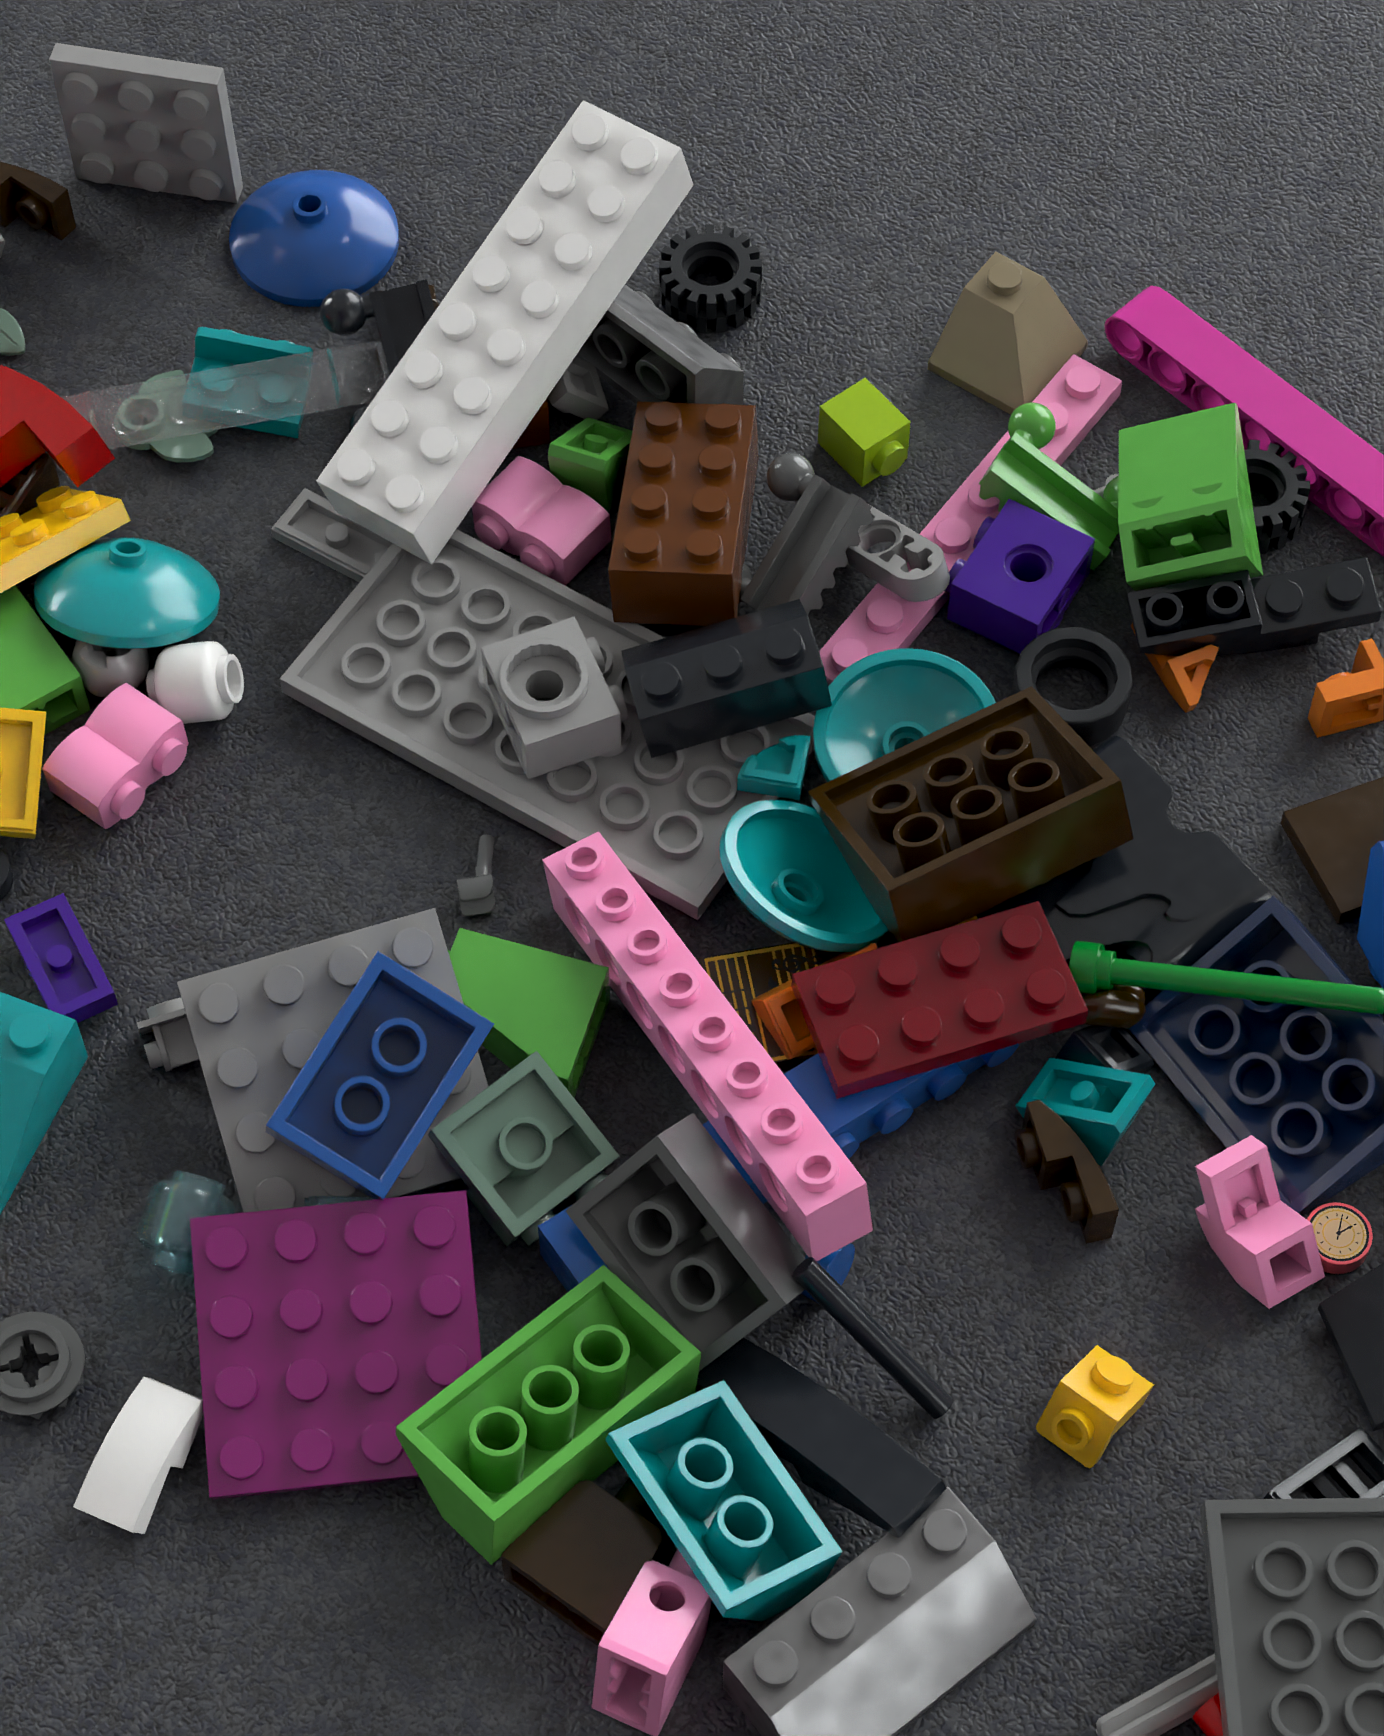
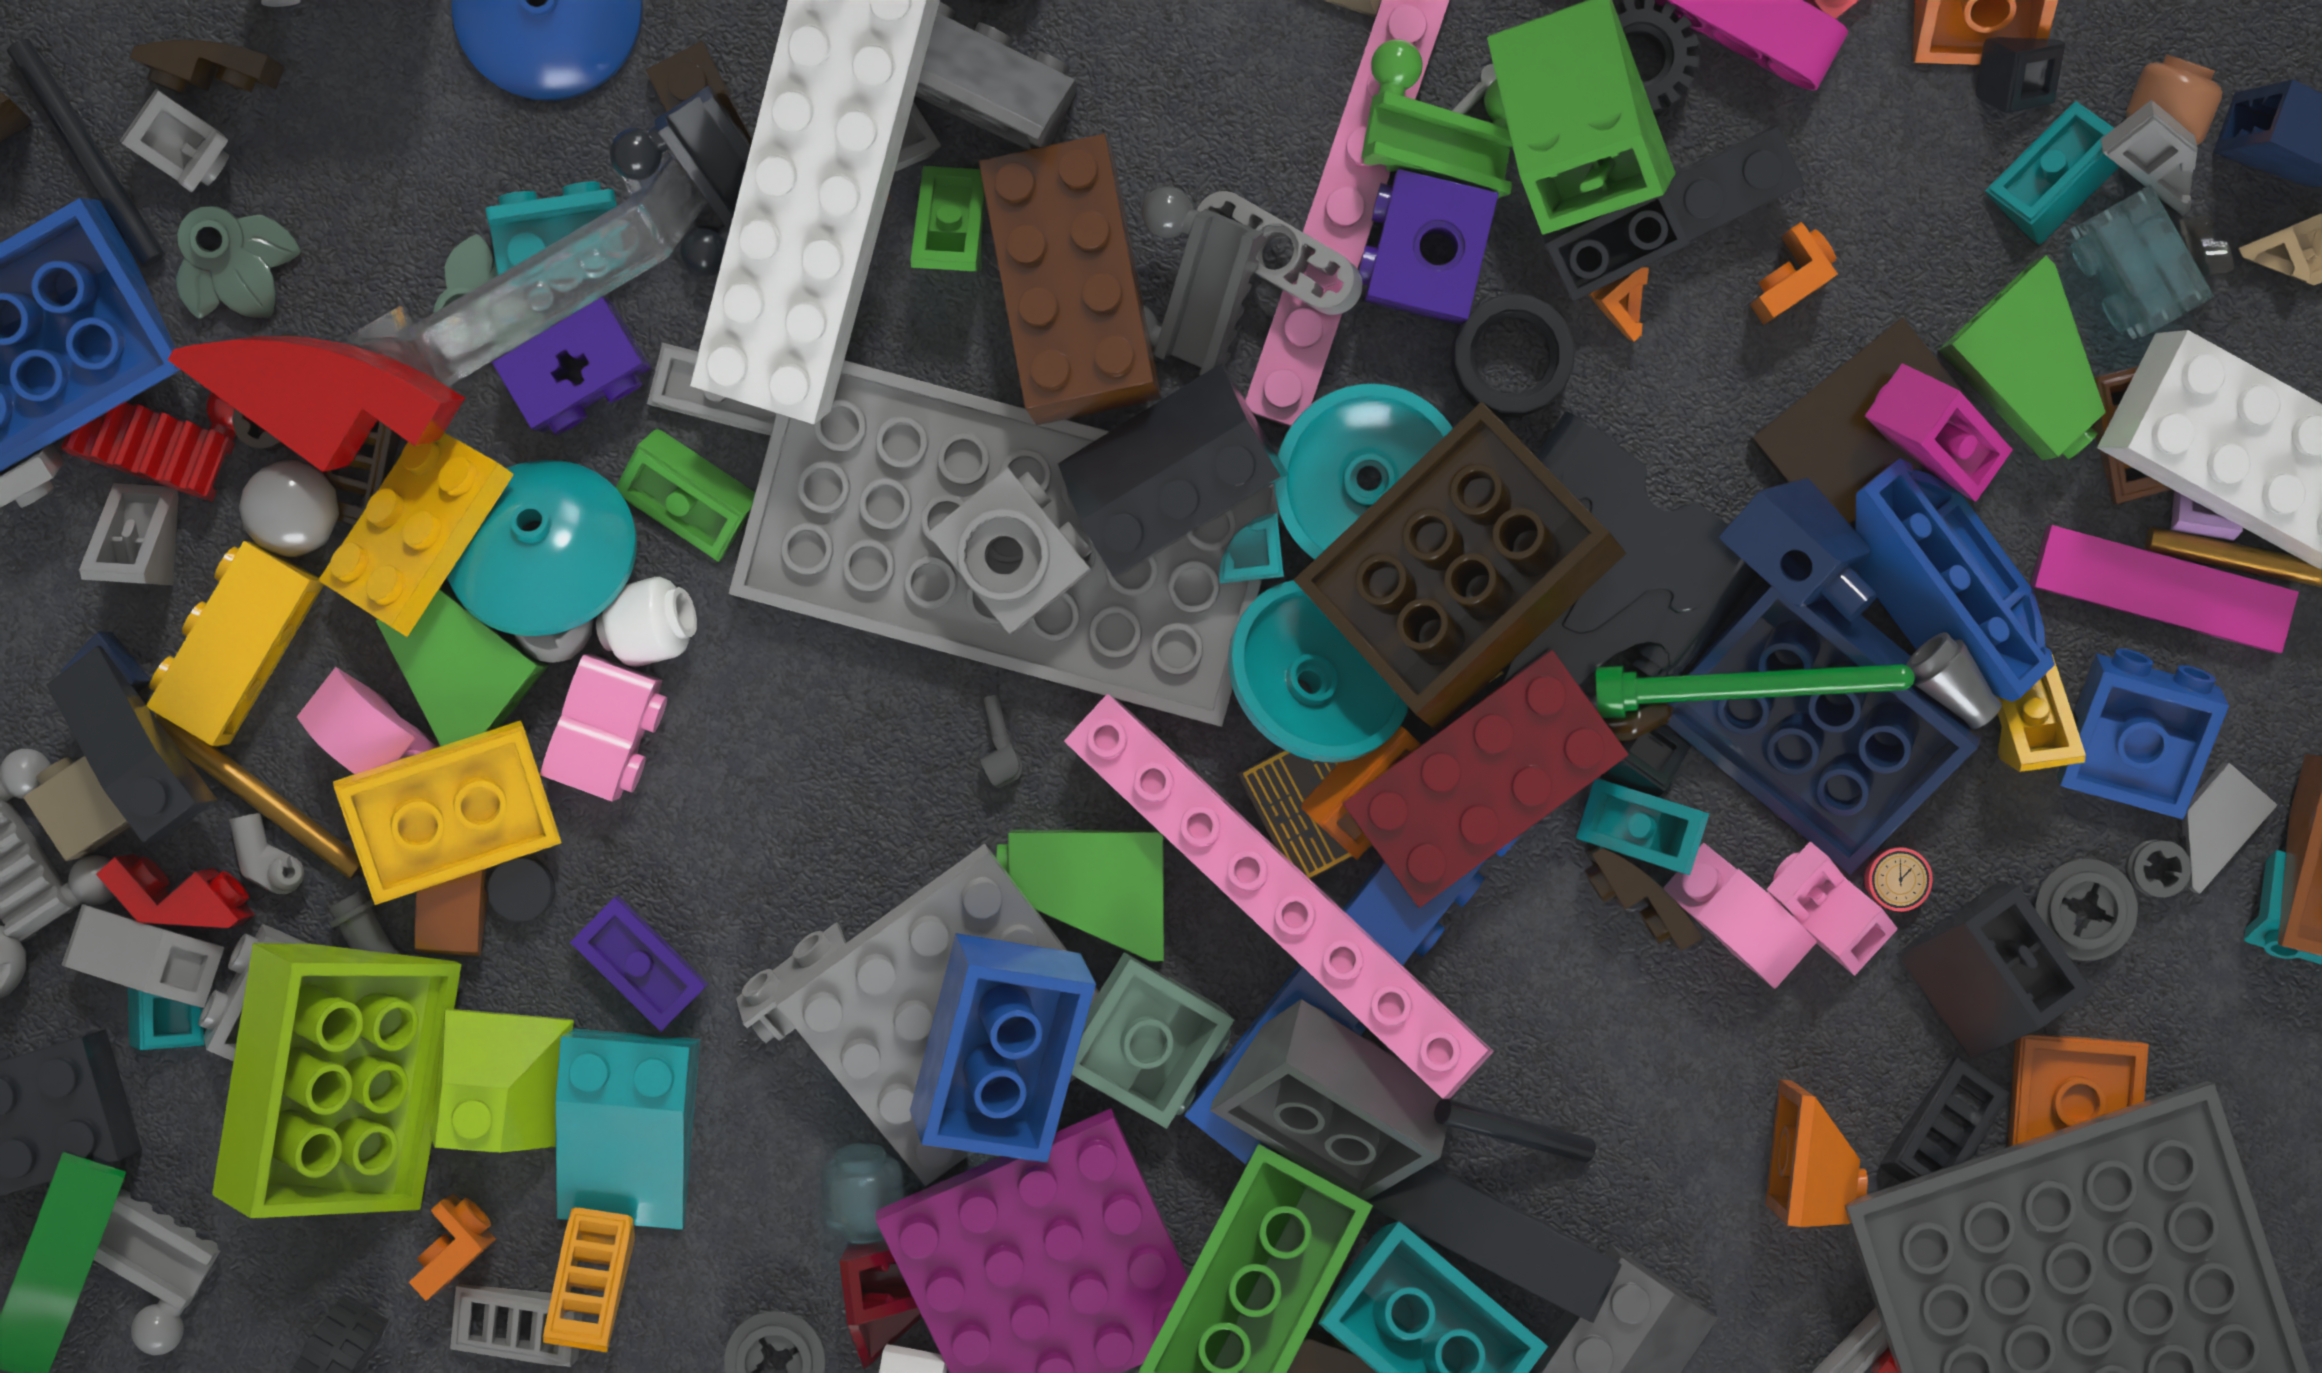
camera: 20 degrees left, 30 degrees up
bright pink brick [472,456,611,586] -> none
lime brick [818,378,911,487] -> none
yellow bracket [1036,1345,1154,1468] -> none
none -> dark purple brick [492,297,652,435]
none -> bright green slope [615,429,756,562]
none -> dark red slope [839,1241,922,1370]
none -> bright pink brick [1663,843,1818,989]
none -> dark blue torso [1719,478,1878,621]
none -> orange slope [1765,1079,1868,1227]

